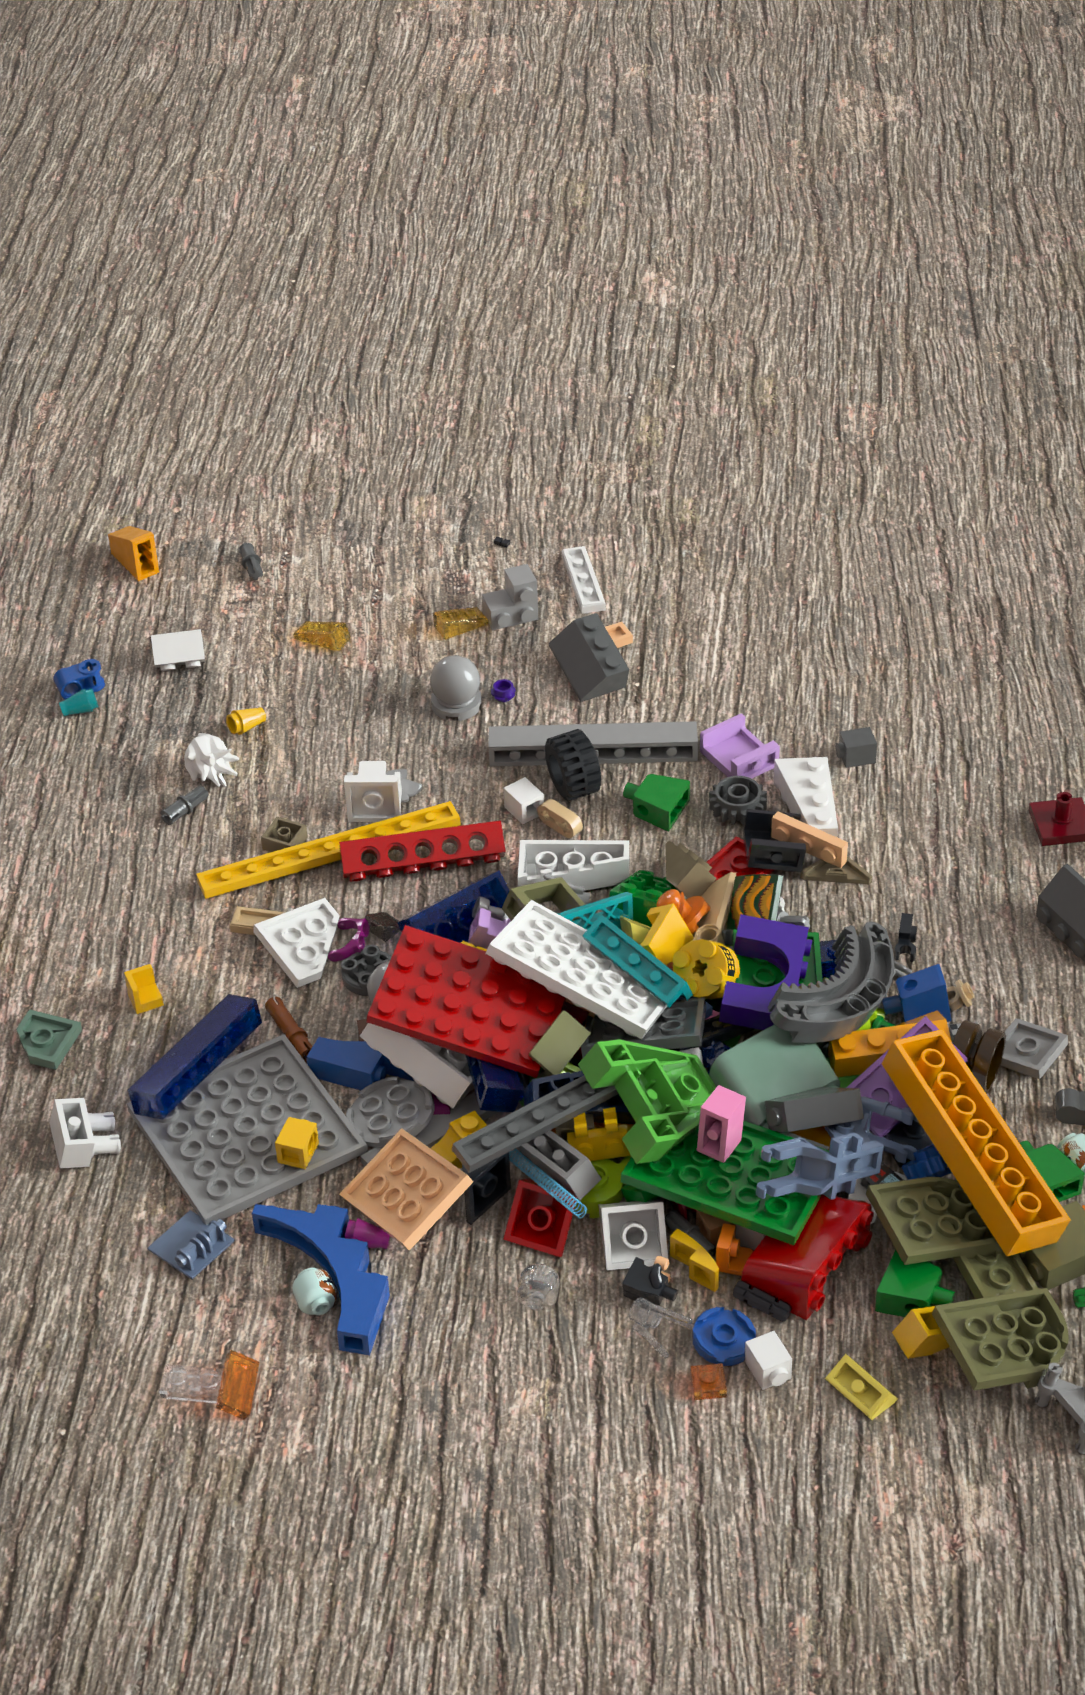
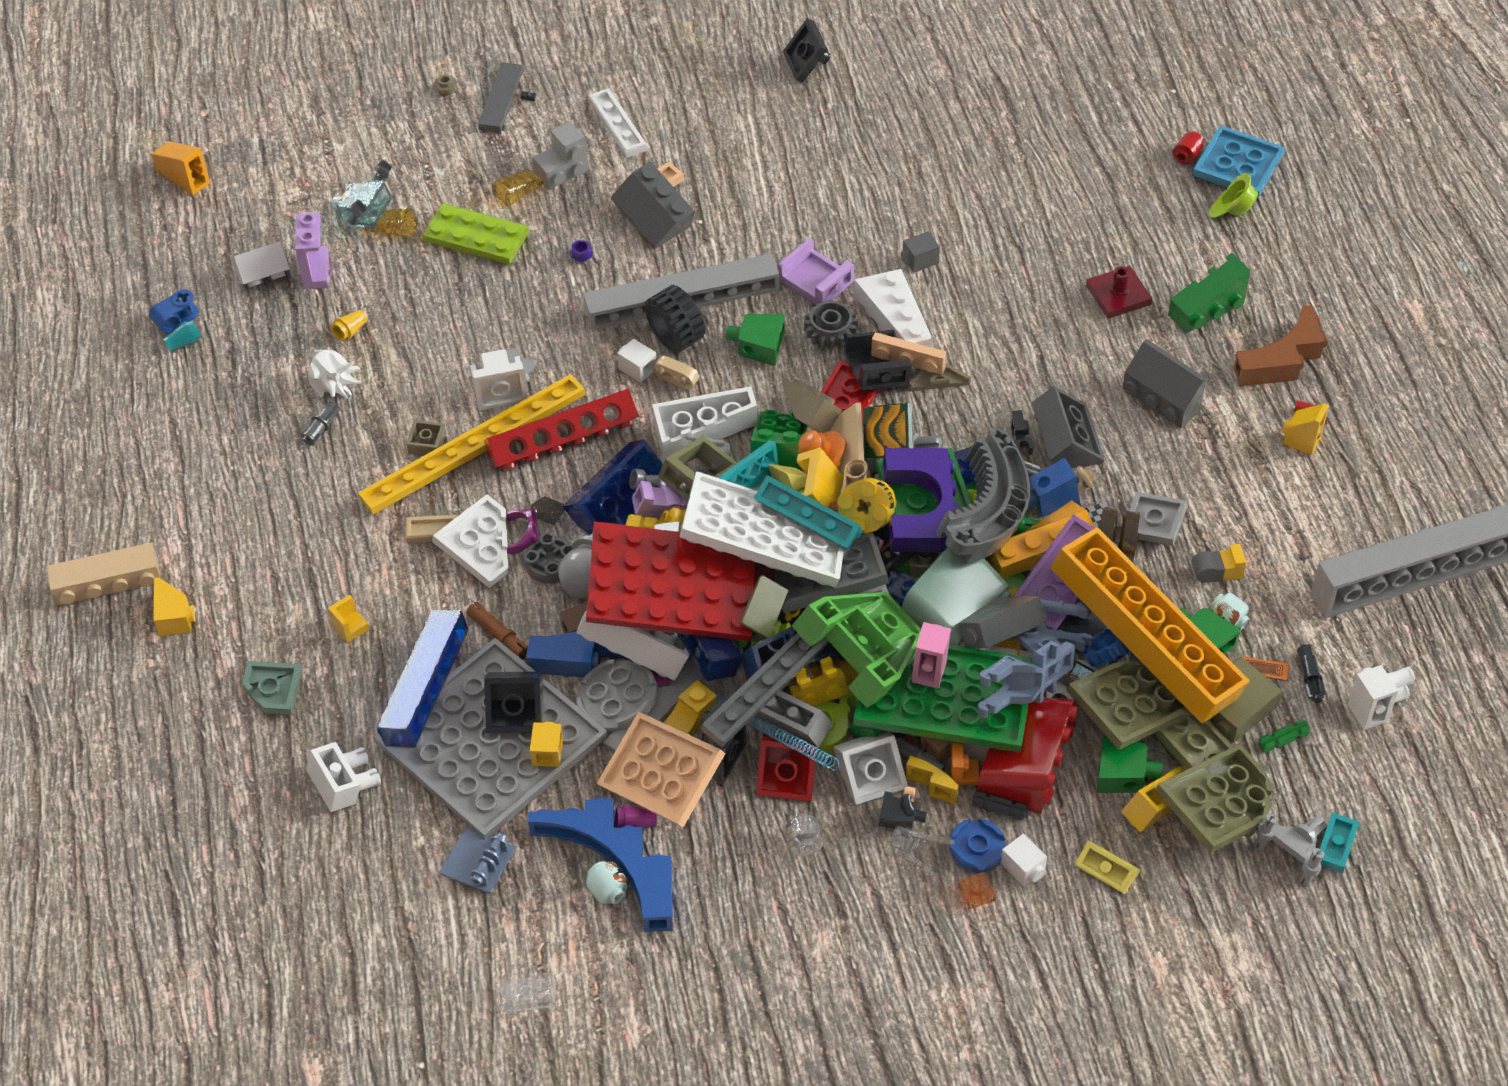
camera: 15 degrees left, 10 degrees up
clear orange tile [216,1350,259,1420] -> none
dark grey axle [239,543,263,580] -> none
light grey tile [430,655,482,721] -> none
none -> lavender panel [295,213,329,289]
none -> clear light blue torso [332,160,393,228]
none -> lime plate [422,203,529,265]
none -> dark tan plate [434,75,457,96]
none -> dark grey tile [478,62,524,132]
none -> black slope [484,671,543,733]
none -> black tile [782,18,830,83]
none -> dark grey slope [1032,386,1105,468]

